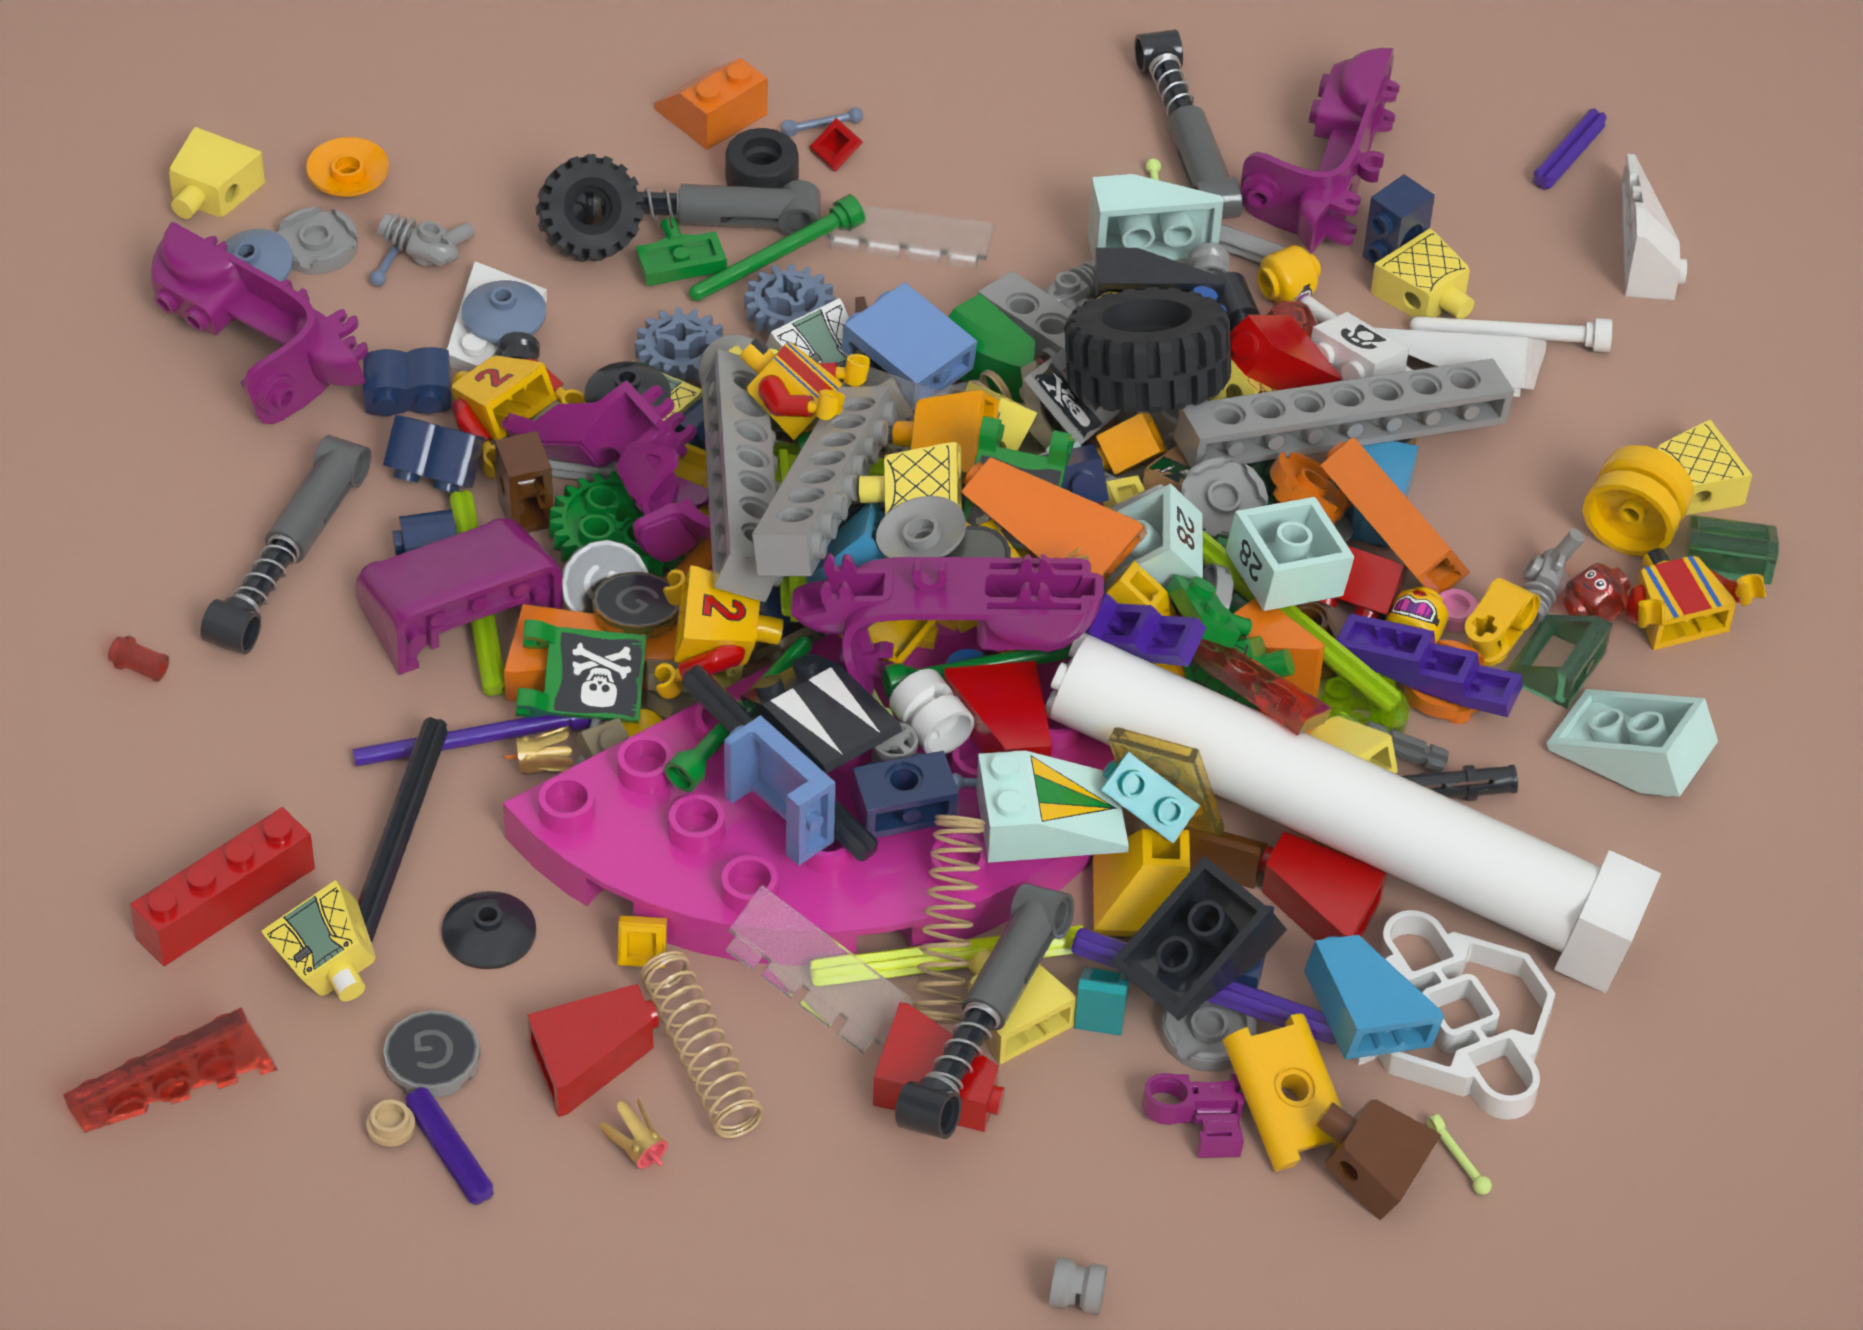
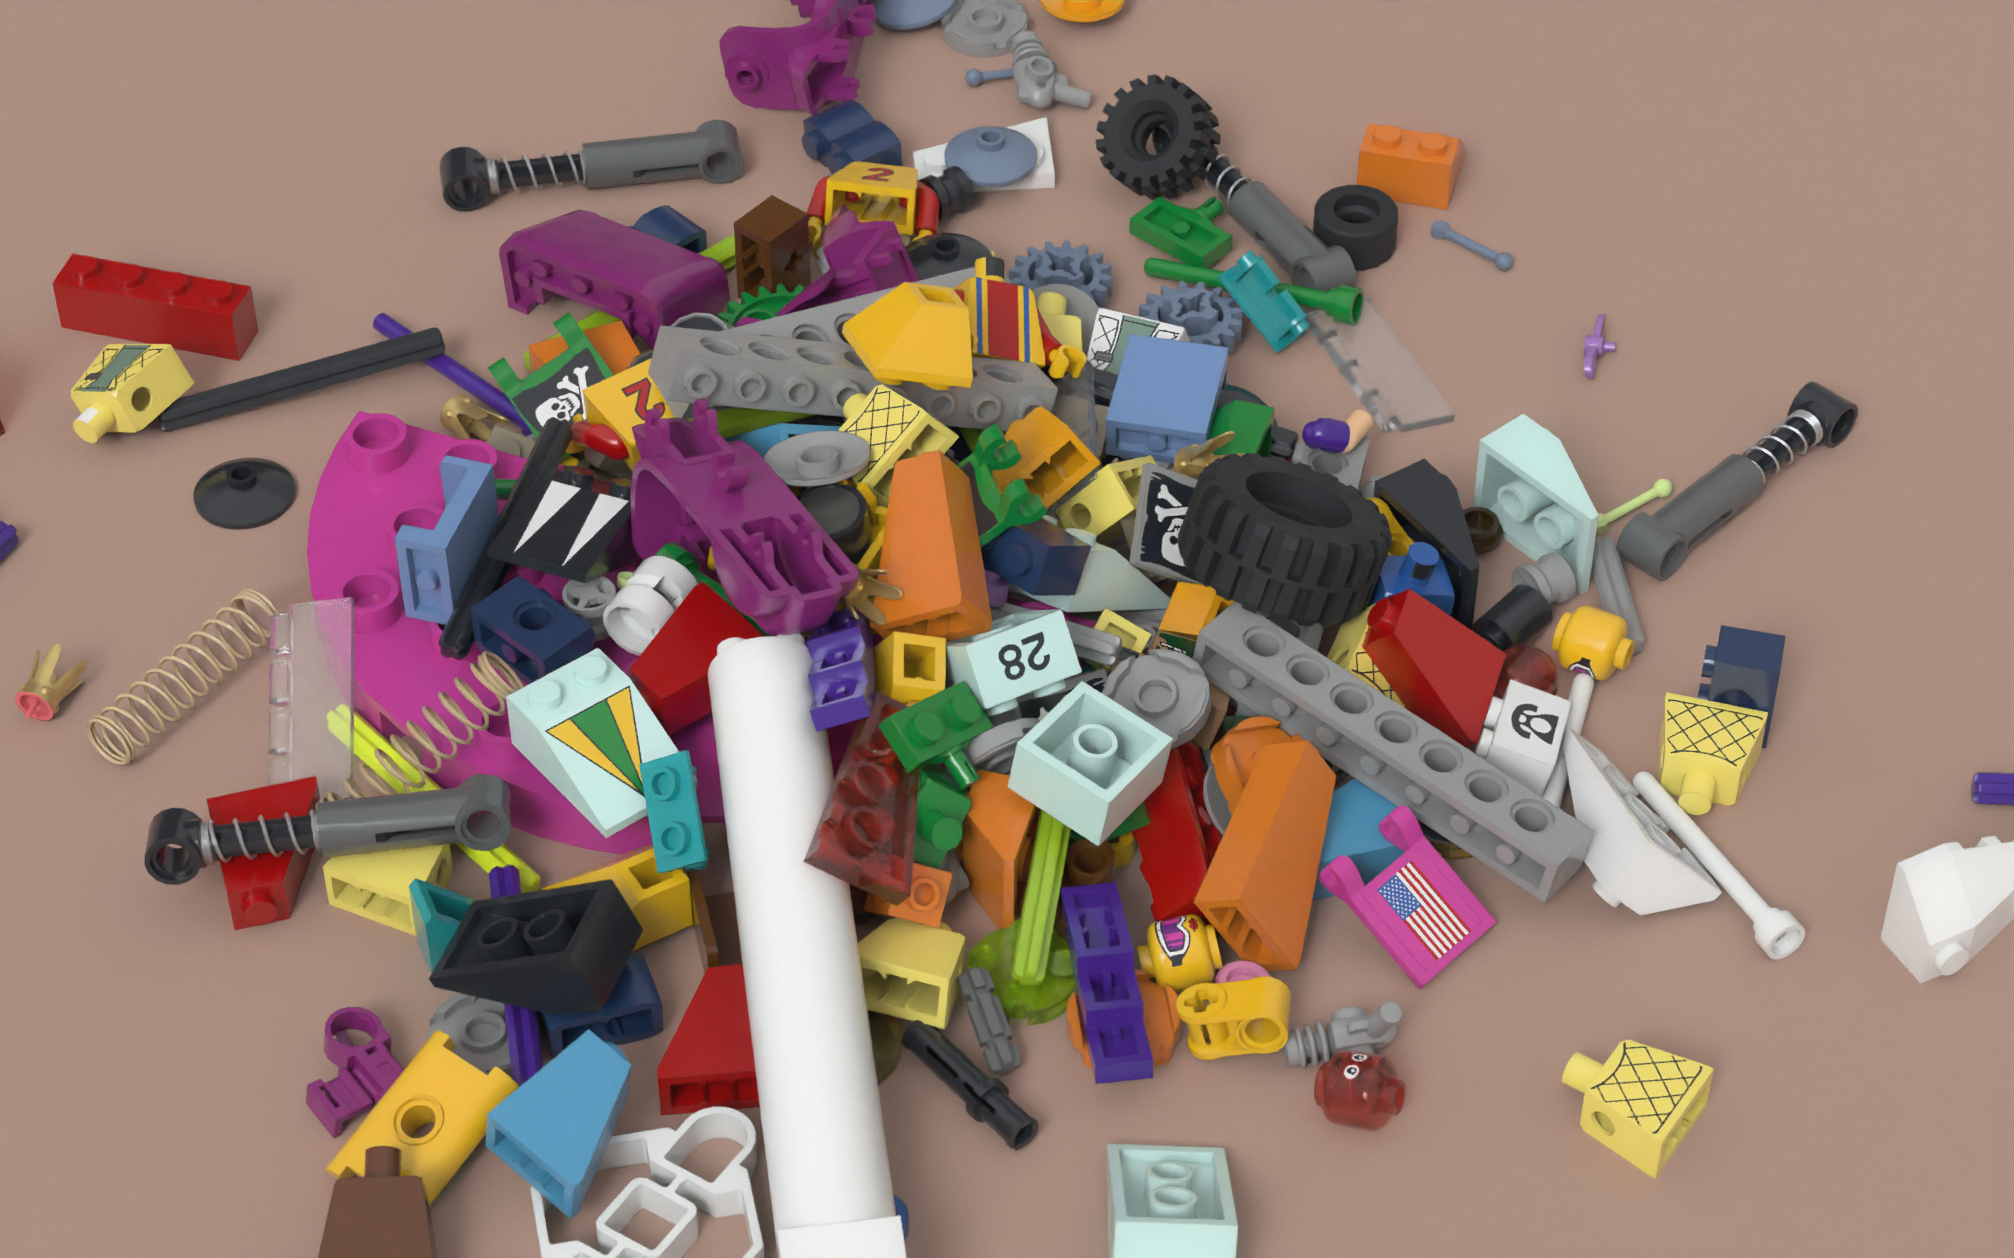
camera: 60 degrees right, 5 degrees down
clear red pin [108,635,170,682] -> none
dark blue brick [383,415,485,492] -> none
black tile [383,1010,481,1098] -> none
red slope [527,983,659,1117] -> none
yellow tile [618,915,667,968] -> none
red slope [809,118,863,172] -> none
light grey wheel [1049,1257,1107,1315] -> none
clear yellow tile [1108,727,1225,836] -> none
magenta piece [1240,48,1400,253] -> none
clear green tile [1506,614,1613,709] -> none
yellow wheel [1582,445,1694,557] -> none
torso [1625,548,1766,650] -> none
clear green tile [1685,514,1779,585] -> none
none -> yellow slope [841,282,973,390]
none -> pearl gold piece [1174,431,1245,480]
none -> teal hinge [1217,250,1311,353]
none -> dark purple arm [1302,410,1373,455]
none -> dark pink flag [1319,805,1497,989]
none -> medium lavender piece [1584,314,1616,378]

